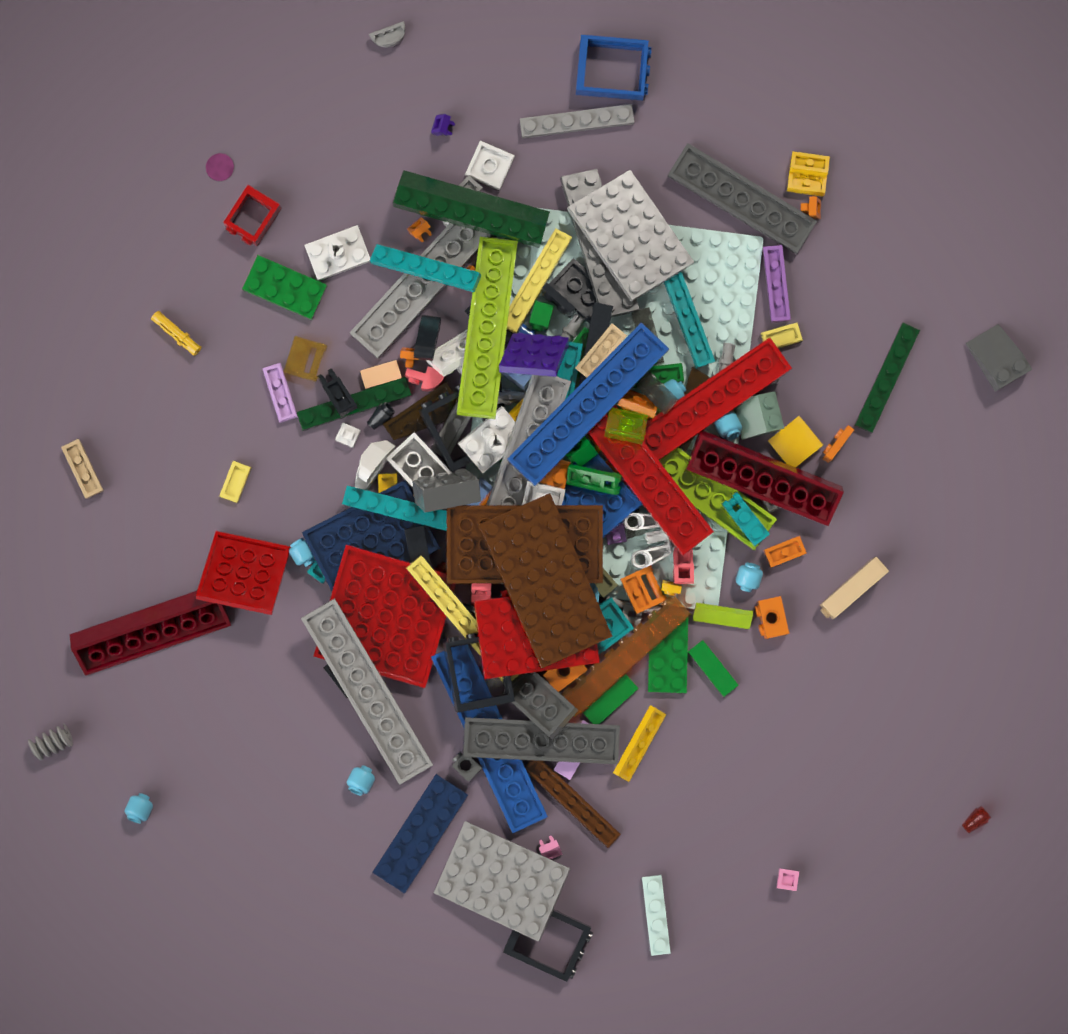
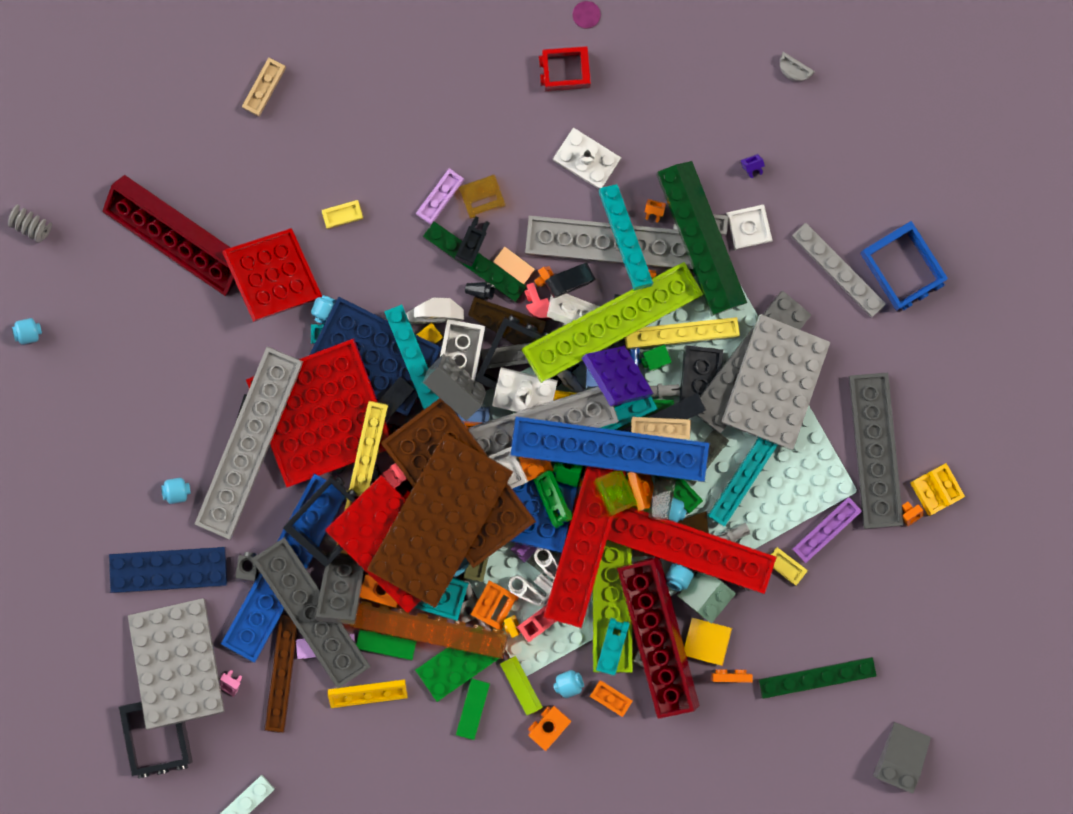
camera: 55 degrees right, 0 degrees up
yellow pin [151,311,202,356] -> none
green plate [242,255,327,320] -> none
white tile [335,423,361,448] -> none
black plate [542,283,575,318] -> none
tan slope [820,557,889,619] -> none

